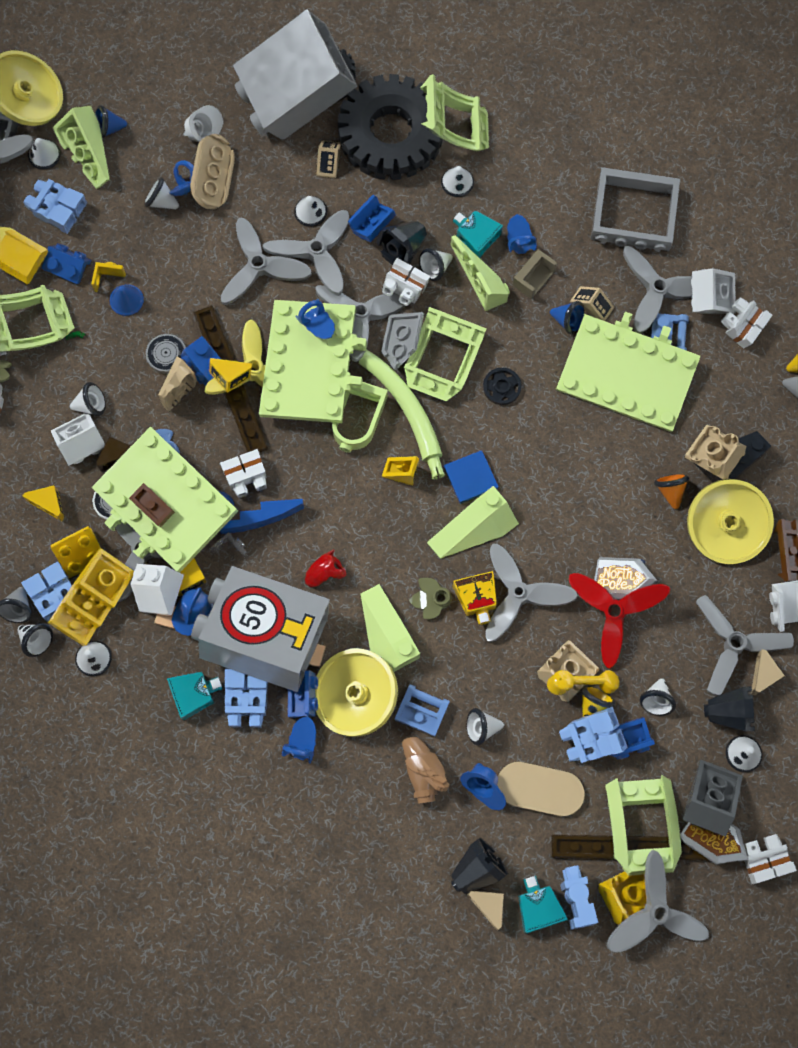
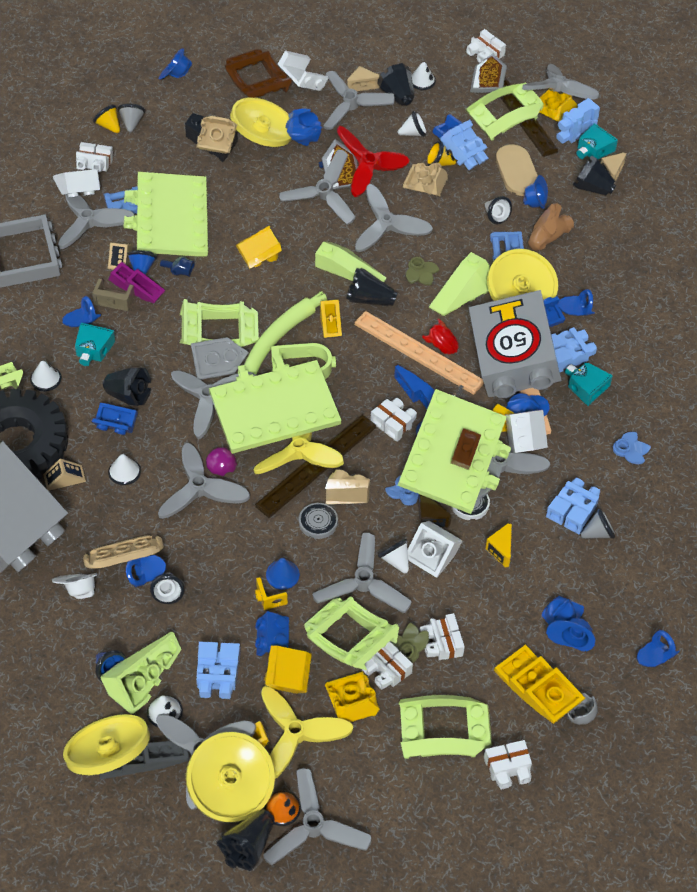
camera: 115 degrees left, 20 degrees down
hat [18,623,53,657] -> none
yellow slope [48,548,134,646] -> none
yellow bracket [50,526,101,578] -> none
white hat [75,641,112,676] -> none
blue bracket [181,336,221,386] -> none
yellow slope [209,358,252,393] -> none
light grey piece [263,210,349,295] -> none
blue piece [296,299,335,339] -> none
white hips [382,258,430,306] -> none
white hat [419,248,453,281] -> none
blue tile [444,450,498,504] -> none
yellowish green wedge [451,235,510,311] -> none
yellow torso [453,571,496,625] -> none
black wheel [483,367,522,405] -> none
yellow piece [547,670,619,695] -> none
orange hat [654,474,689,509] -> none
dark grey slope [683,760,743,837] -> none
none -> magenta slope [108,261,165,303]
none -> dark blue piece [160,256,195,277]
none -> magenta hair [206,448,237,476]
none -> yellow slope [236,226,282,269]
none -> light grey piece [279,149,355,224]
none -> blue hair [285,109,322,146]
none -> light grey piece [313,533,411,613]
none -> black cone [346,268,398,306]
none -> light nougat tile [355,311,484,395]
none -> medium blue plate [613,432,651,464]

